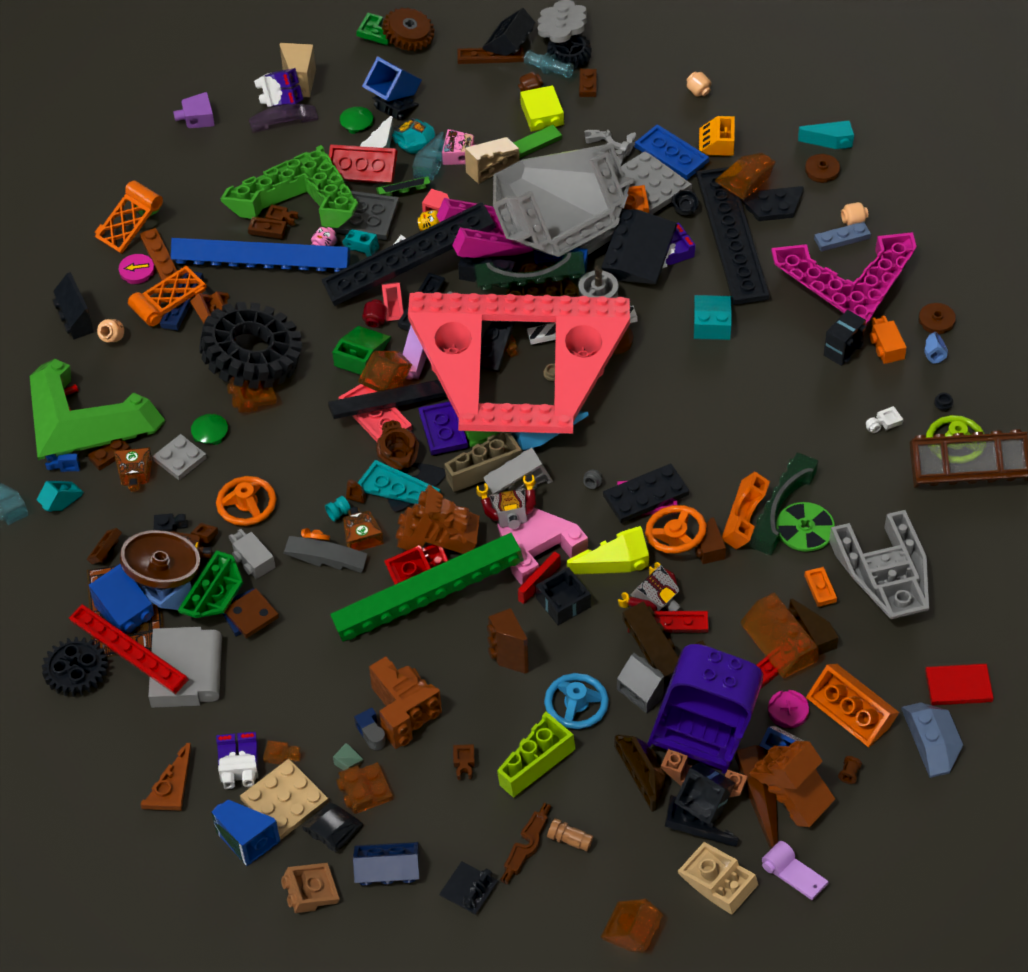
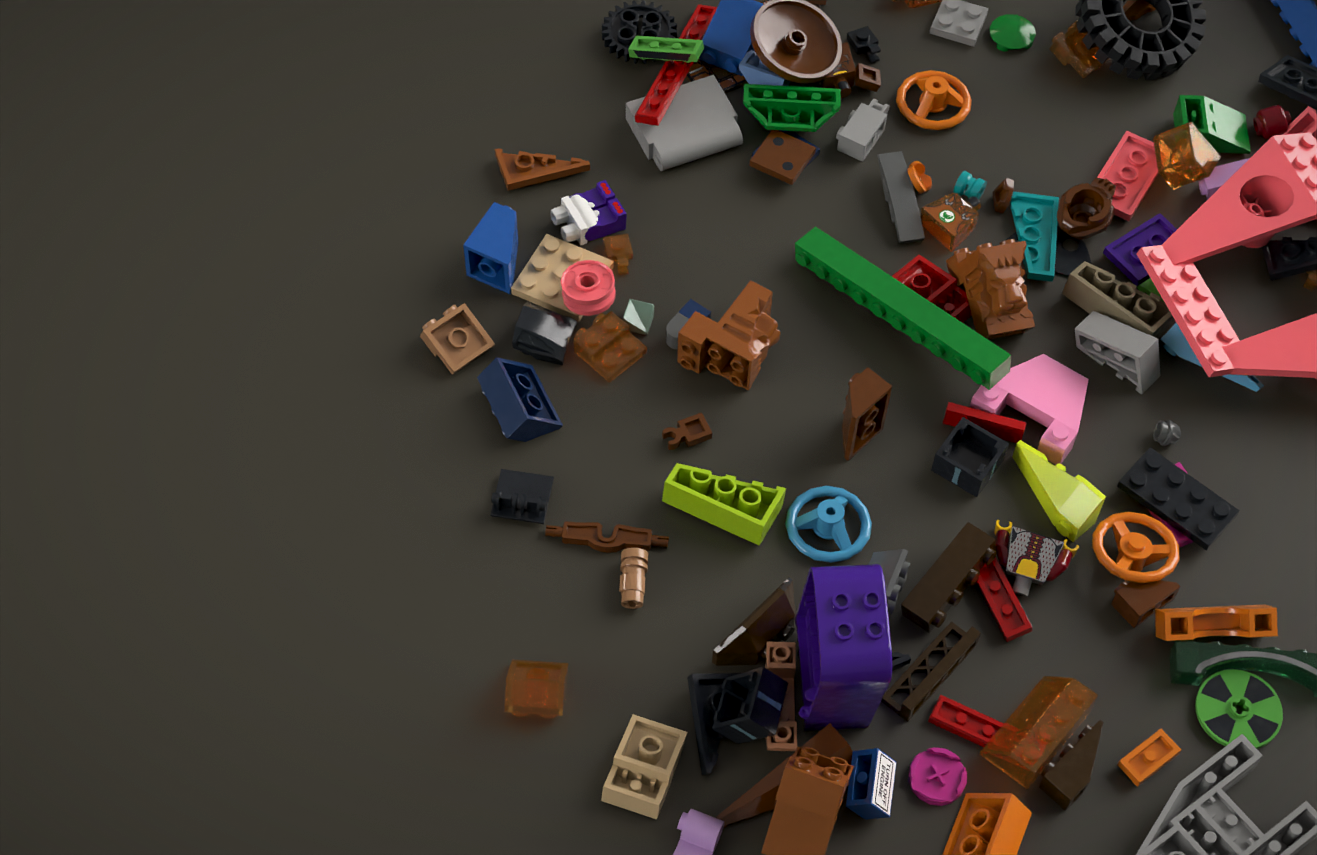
camera: 65 degrees right, 5 degrees up
black tile [328,379,447,419] -> none
torso [476,475,536,529] -> none
none -> coral wheel [560,260,616,316]
none -> bright green plate [628,36,704,63]

